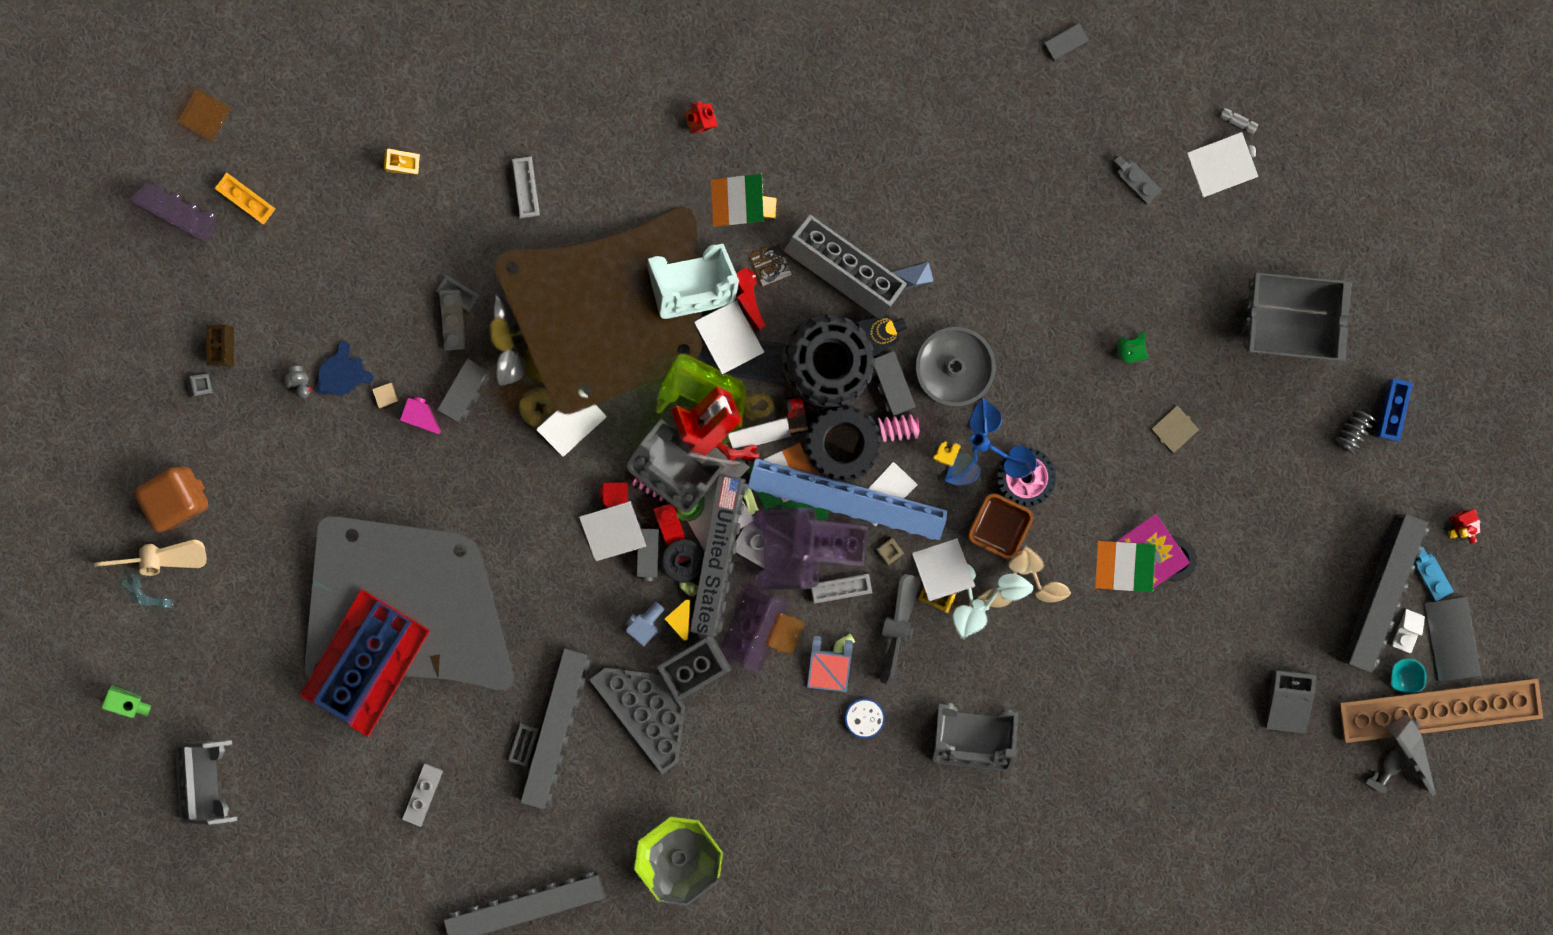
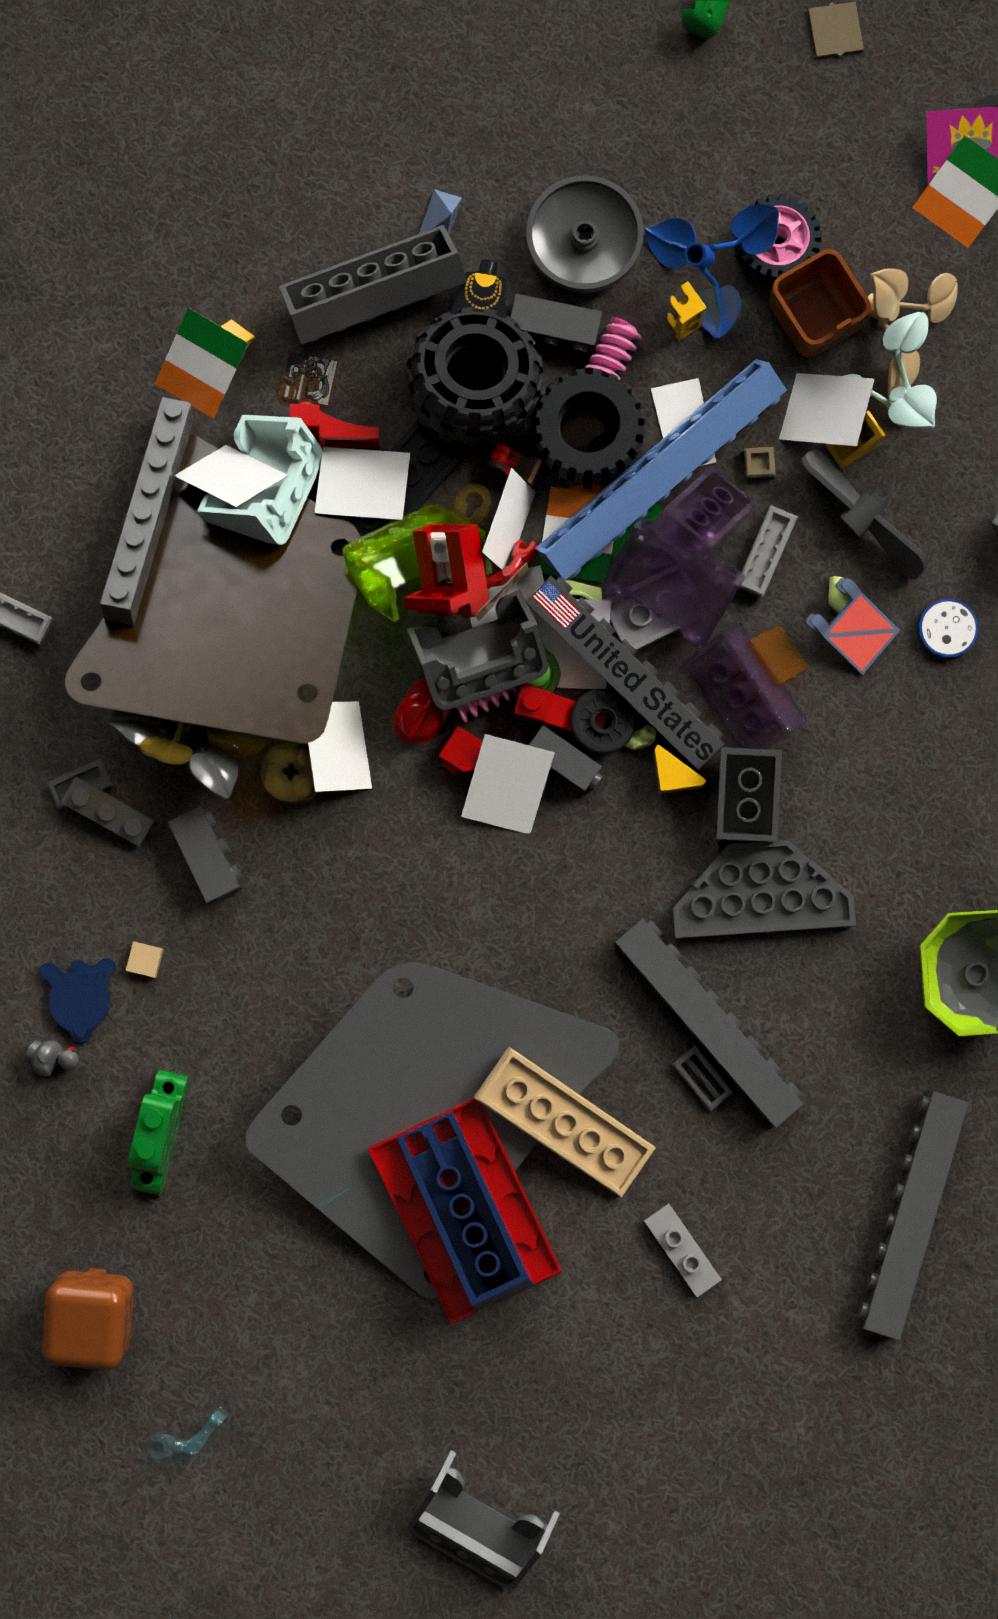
camera: 50 degrees left, 5 degrees down
tan piece [92,540,207,576] -> none
bright green torso [102,685,151,718] -> none
dark pink slope [400,396,441,434] -> none
sand blue brick [626,601,664,646] -> none
red brick [684,102,718,134] -> none
none -> brick [100,397,194,626]
none -> green brick [128,1070,190,1196]
none -> white sticker [174,445,287,507]
none -> red piece [393,678,451,744]
none -> tan tile [474,1047,656,1198]

